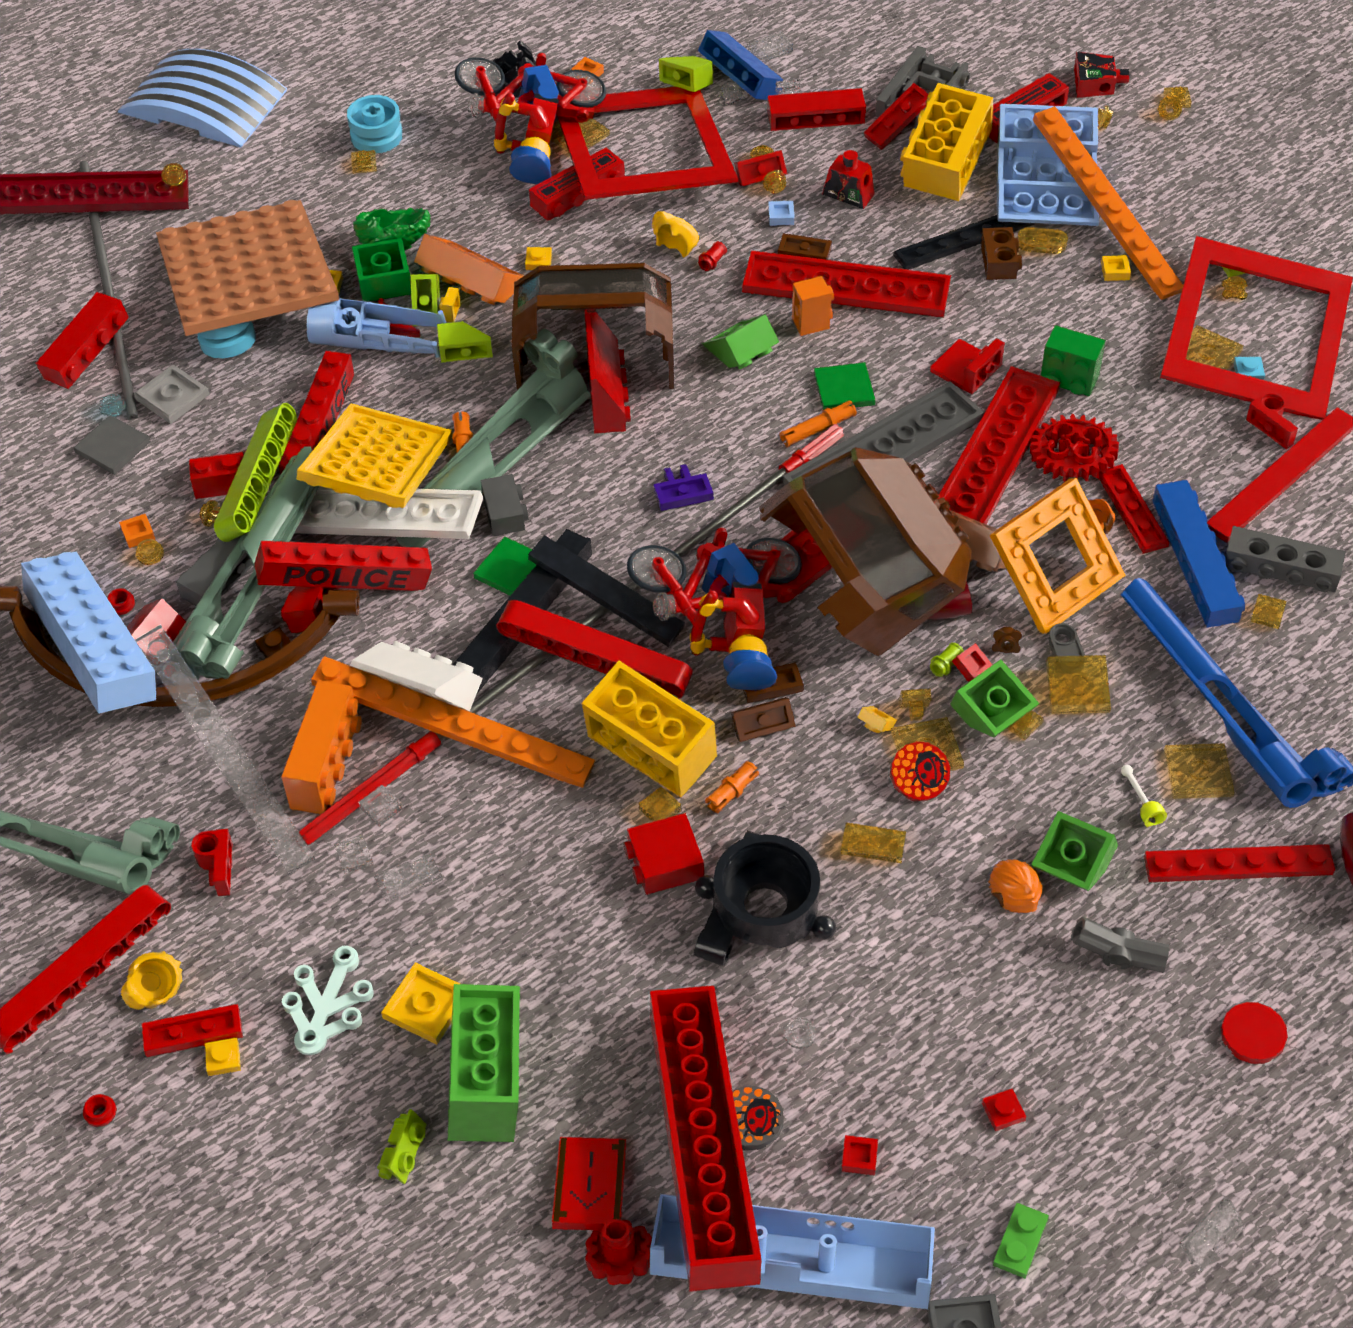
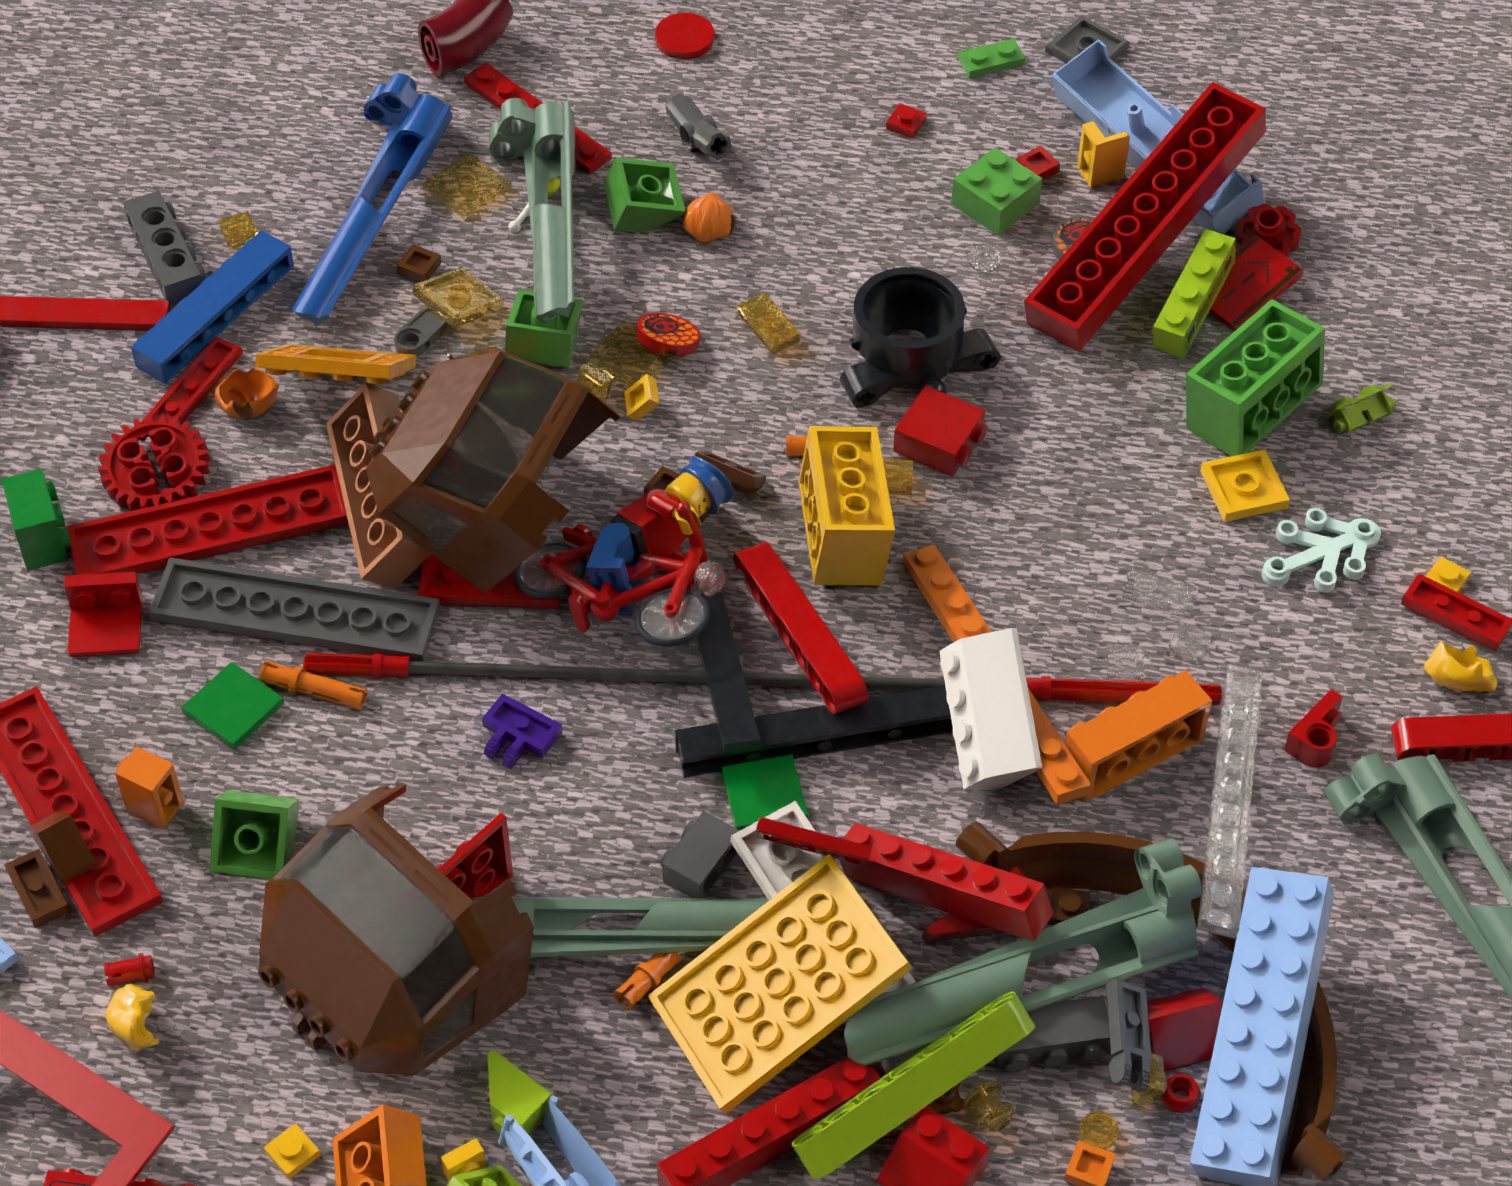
camera: 135 degrees left, 0 degrees up
none -> reddish brown slope [27,810,97,884]
none -> reddish brown plate [396,244,441,284]
none -> sand green panel [489,98,576,323]
none -> red tile [756,816,872,867]
none -> bright green brick [951,147,1043,235]
none -> yellow panel [1077,121,1130,188]
none -> dark grey hinge [1106,979,1151,1092]
none -> clear yellow plate [1131,1053,1167,1106]
none -> lime brick [1153,229,1236,359]

